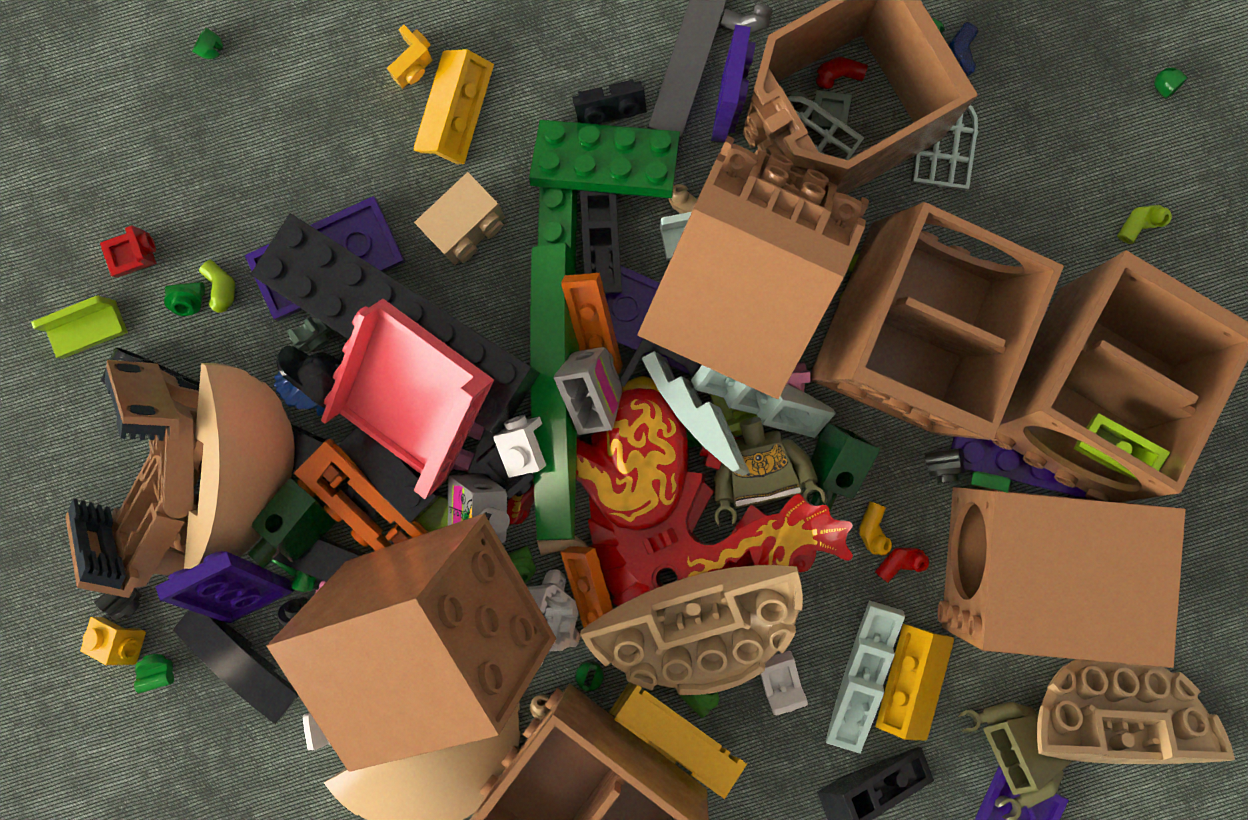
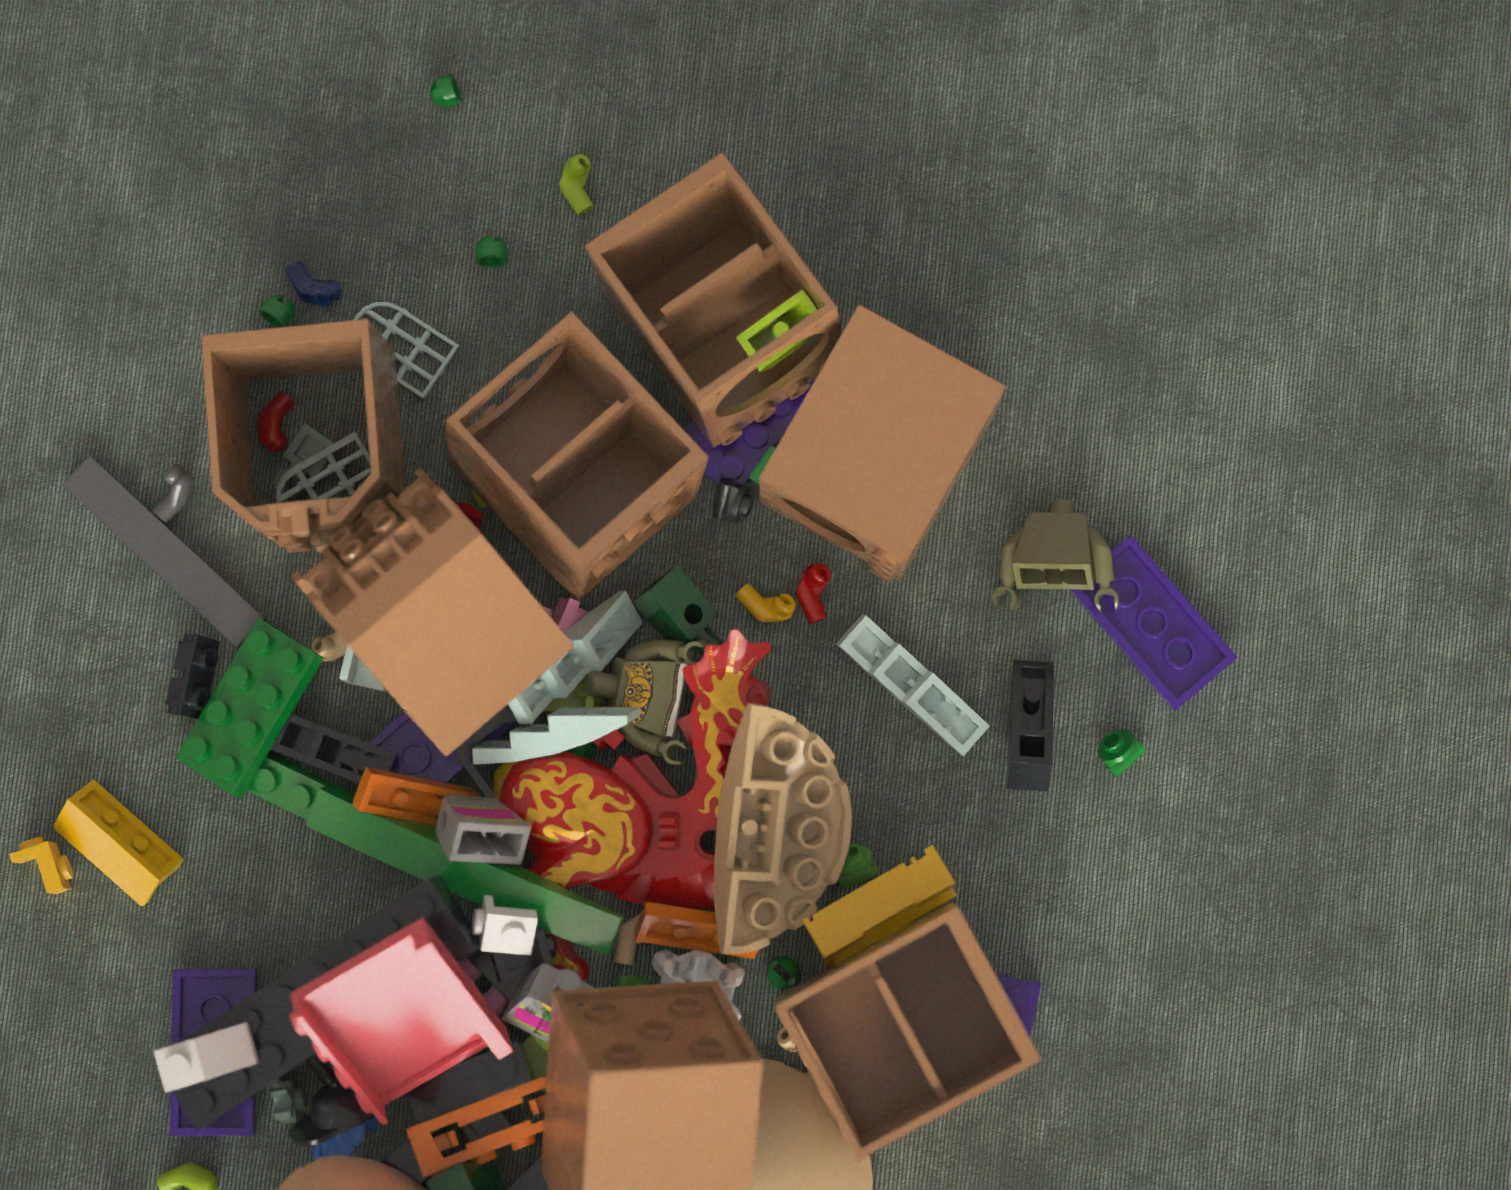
camera: 60 degrees left, 5 degrees down
tan brick [414,172,505,265] -> none
dark purple plate [711,25,756,143] -> none
white bracket [760,651,808,715] -> none
yellow panel [875,624,954,741] -> none
tan brick [1037,659,1235,764] -> none
none -> white slope [154,1022,259,1092]
none -> green hinge [475,235,507,268]

